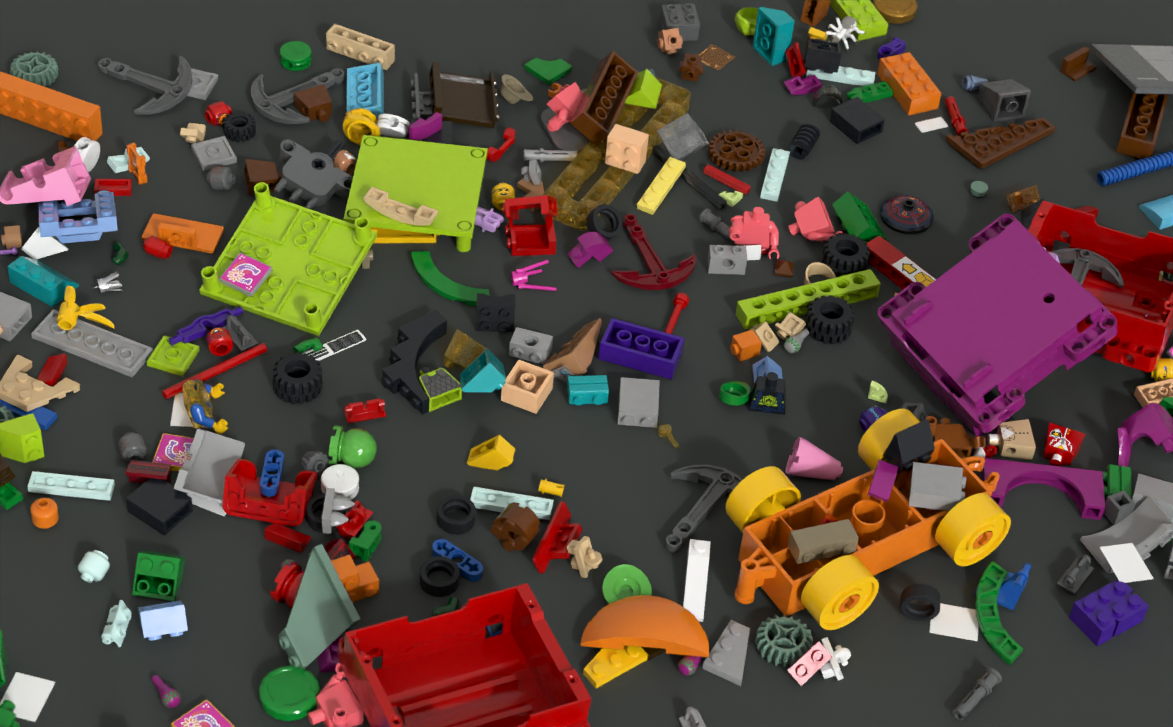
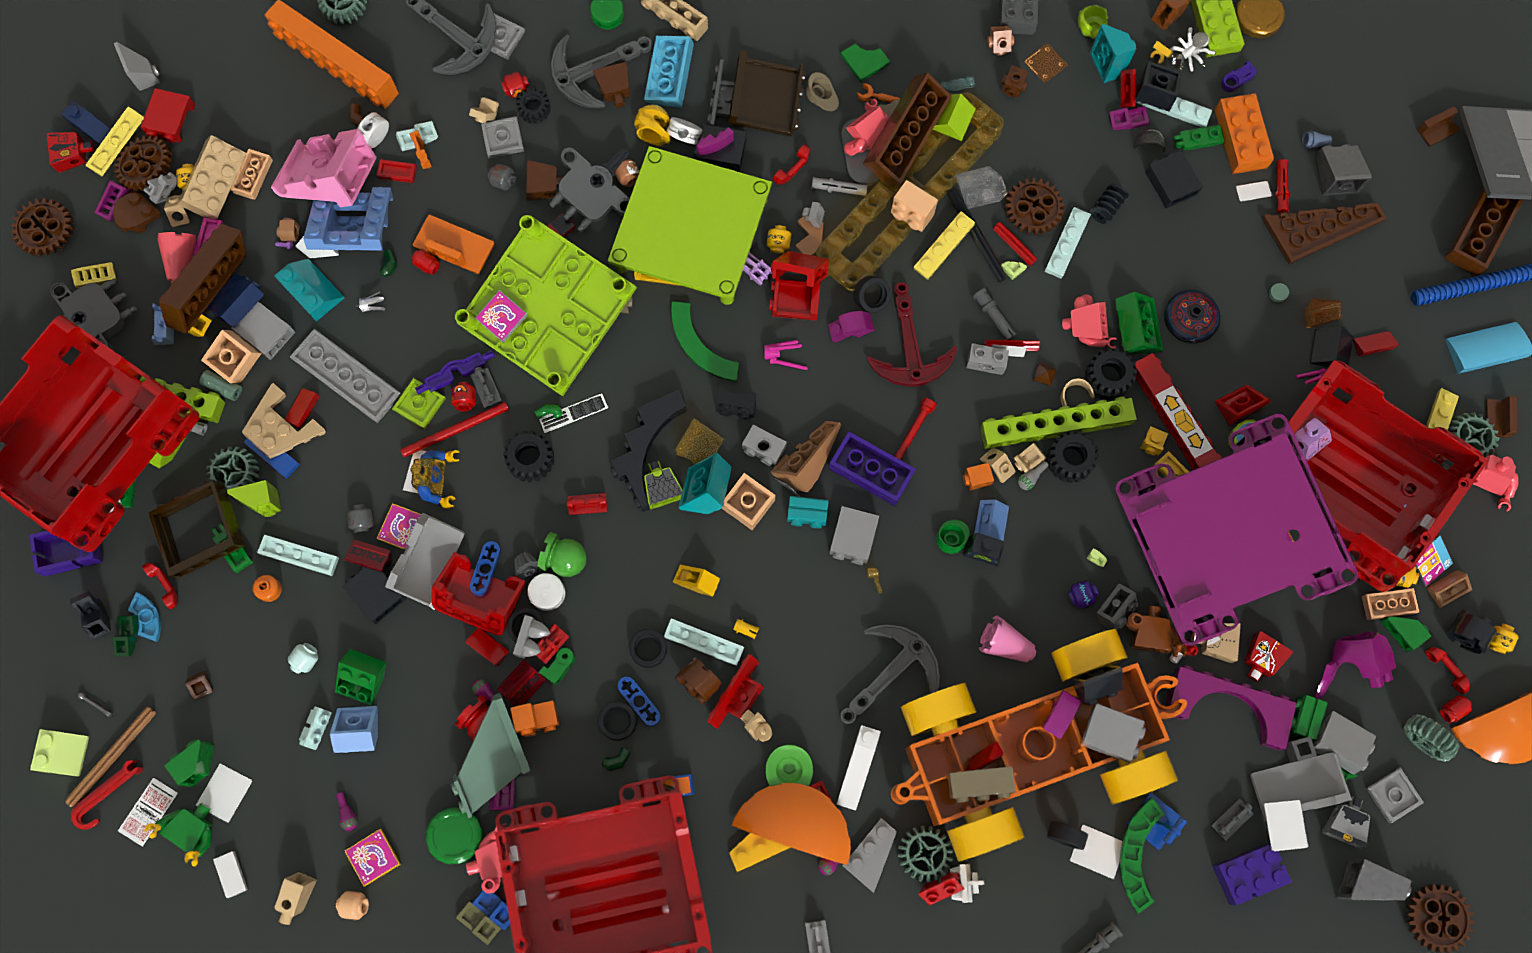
camera: 15 degrees right, 30 degrees up
yellow plant [57,286,114,330] -> none
tan slope [363,187,439,226] -> none
coral torso [728,207,779,259] -> none
dark grey piece [1050,248,1124,288] -> none

